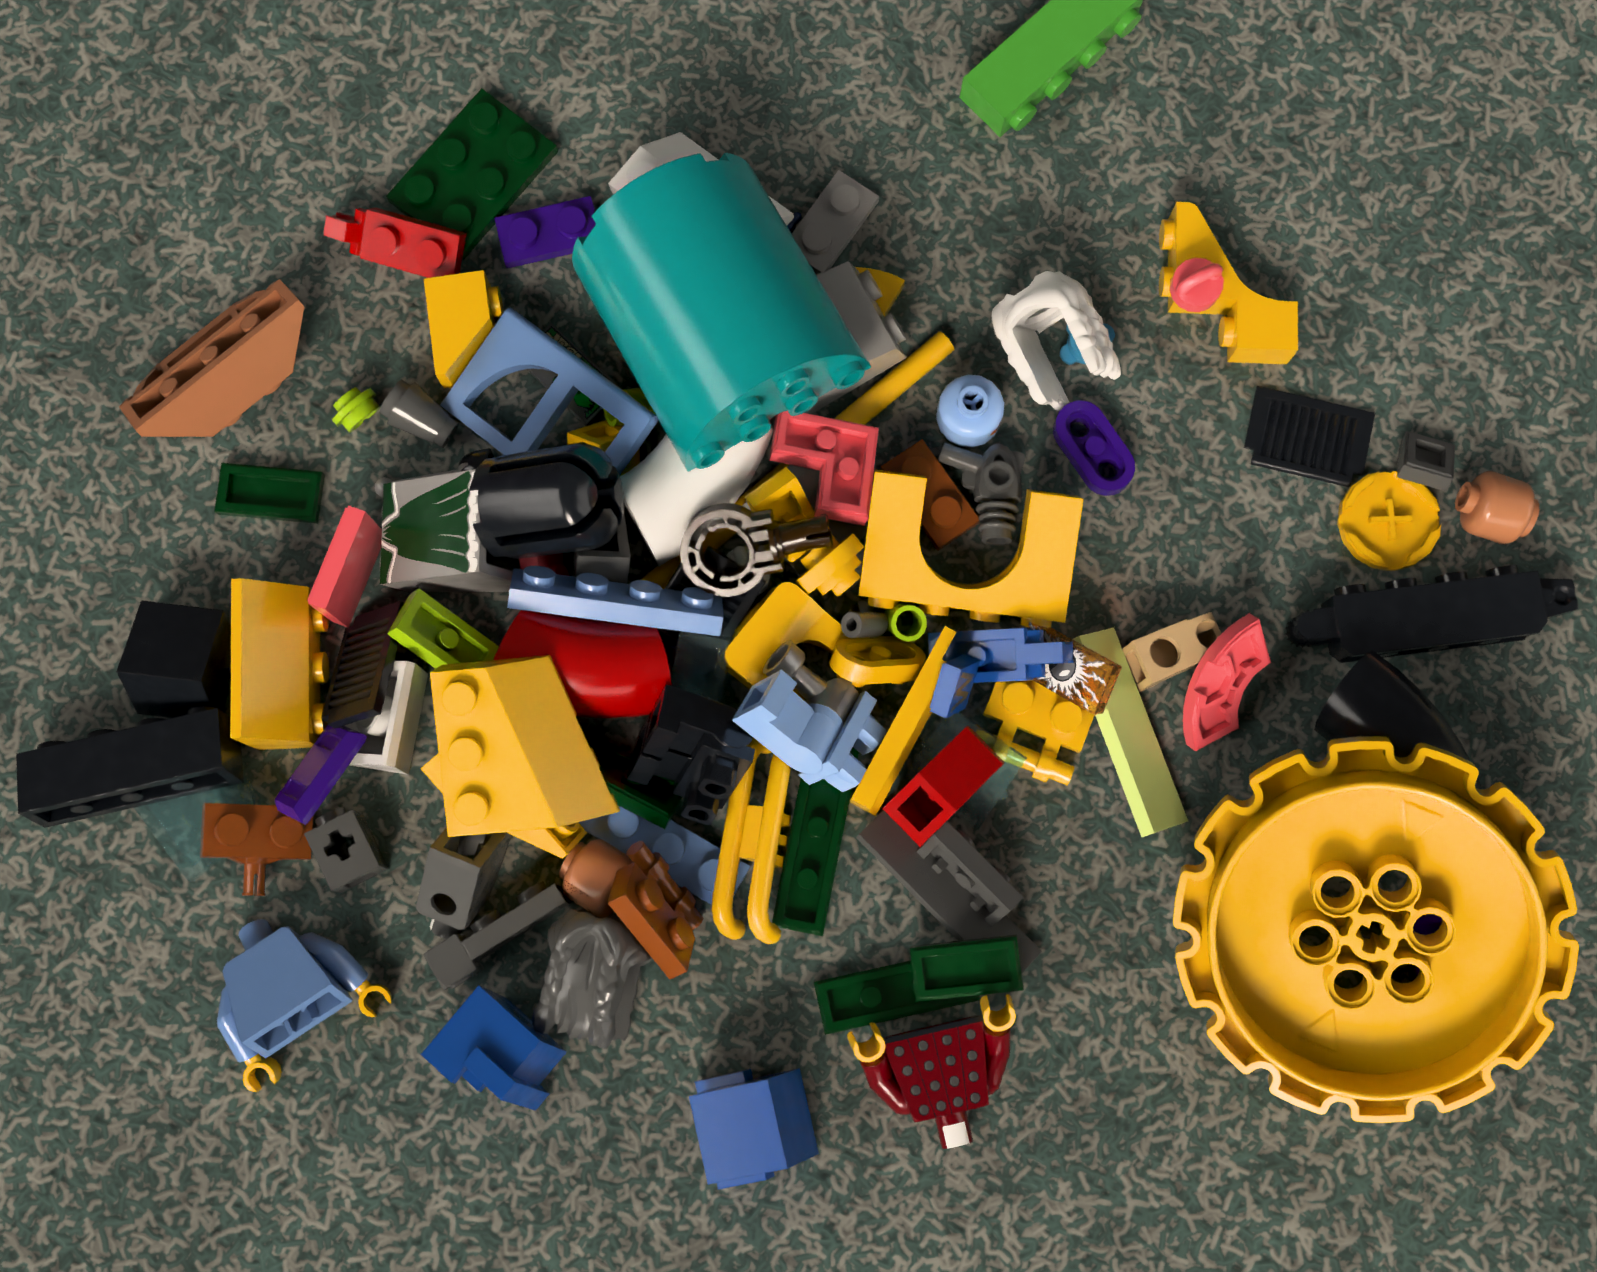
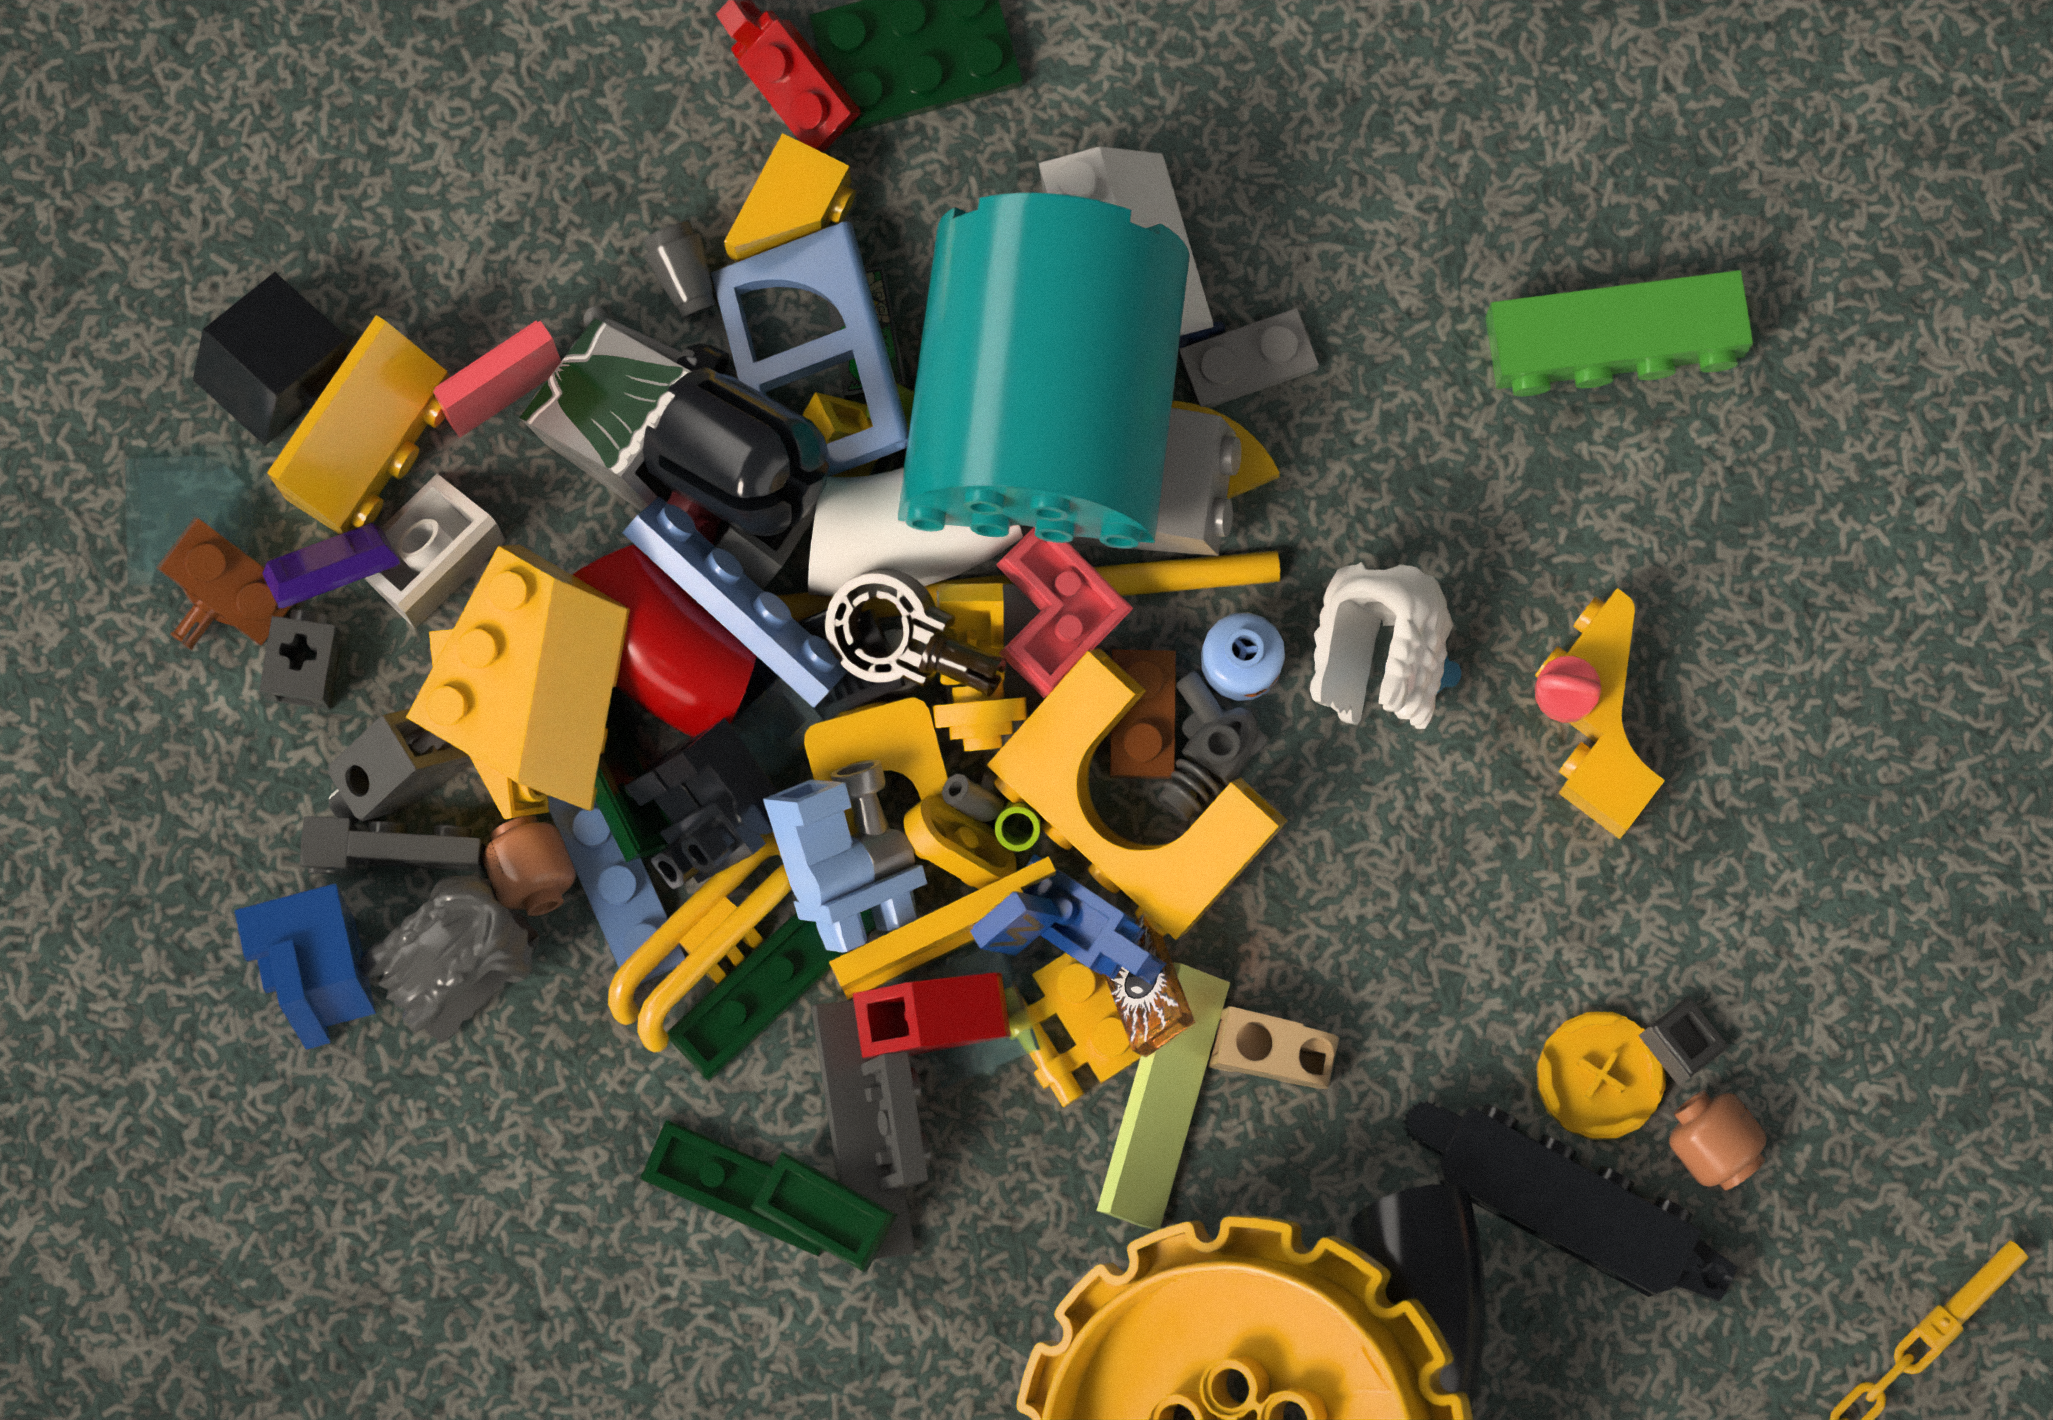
camera: 35 degrees right, 0 degrees up
black brick [16,706,244,828] -> none
nougat wedge [119,279,304,437] -> none
dark green tile [214,463,325,524] -> none
medium blue torso [217,919,392,1092] -> none
black window [321,600,404,728] -> none
lime plate [332,387,380,433] -> none
lime plate [387,588,499,669] -> none
dark purple plate [494,196,596,269] -> none
dark orange plate [607,841,703,979] -> none
blue plate [689,1068,819,1190] -> none
dark red torso [847,994,1016,1149] -> none
dark purple plate [1053,400,1135,496] -> none
coral tile [1183,613,1271,752] -> none
black window [1244,386,1375,487] -> none

